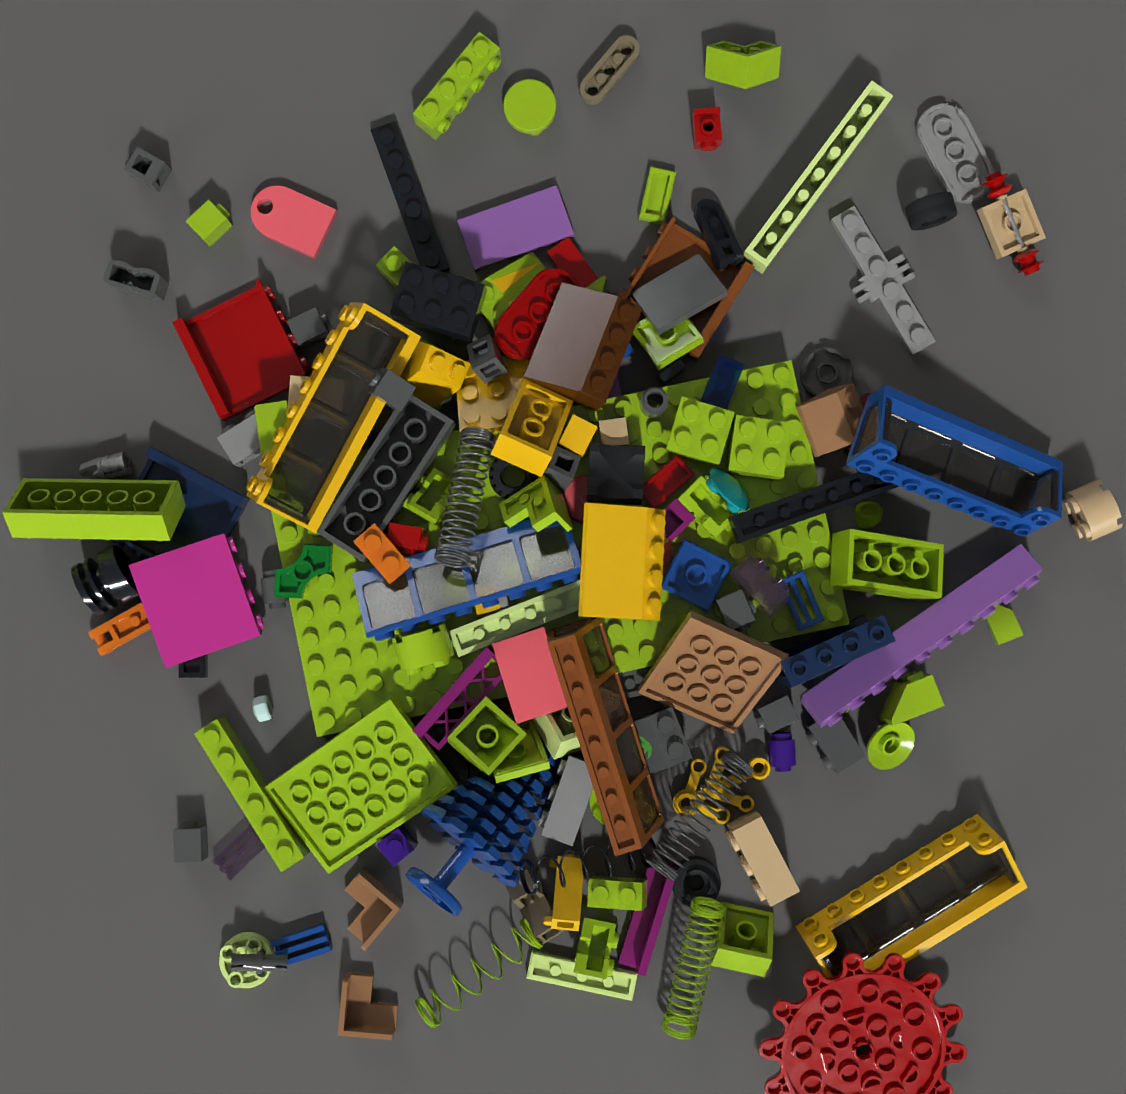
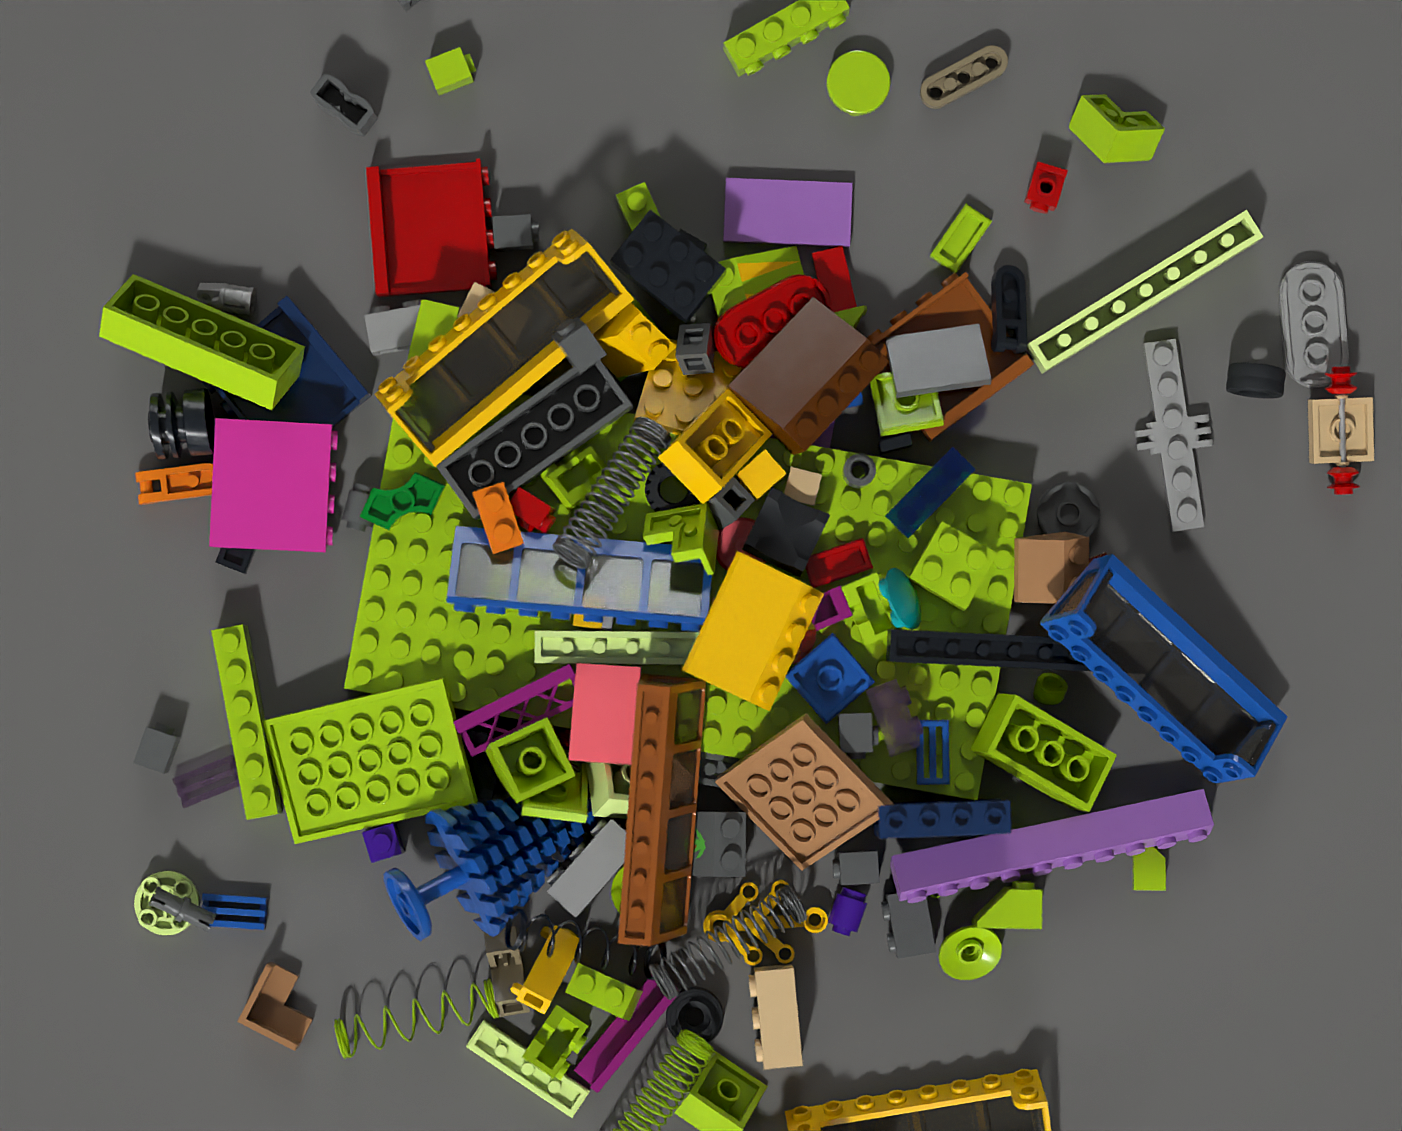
camera: 20 degrees right, 0 degrees up
coral tile [251,185,338,260] -> none
light aqua tile [252,695,273,722] -> none
medium nougat panel [345,867,404,950] -> none
black plate [370,121,449,272] -> none
lime brick [391,622,454,676] -> none
lime plate [666,397,735,466] -> none
tan brick [1062,479,1123,542] -> none

